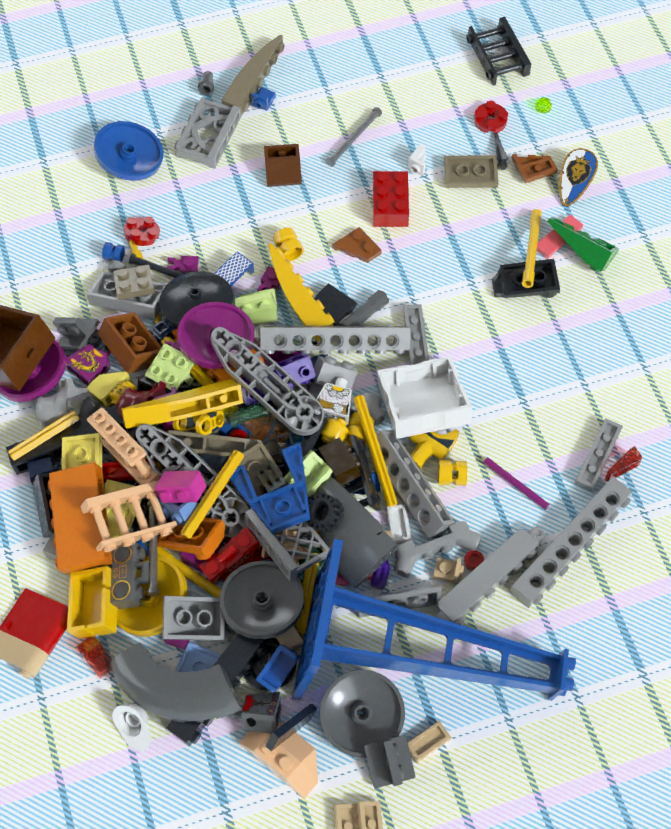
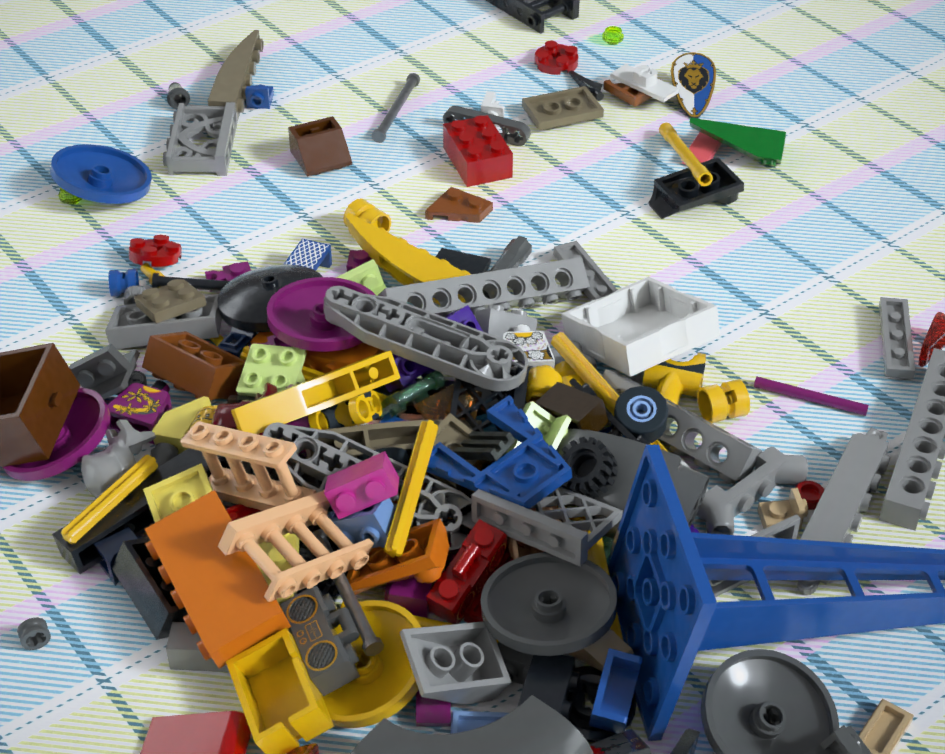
camera: 20 degrees left, 20 degrees down
none -> dark grey beam [443,106,531,146]
none -> white piece [610,64,680,103]
none -> black wheel [614,386,669,444]

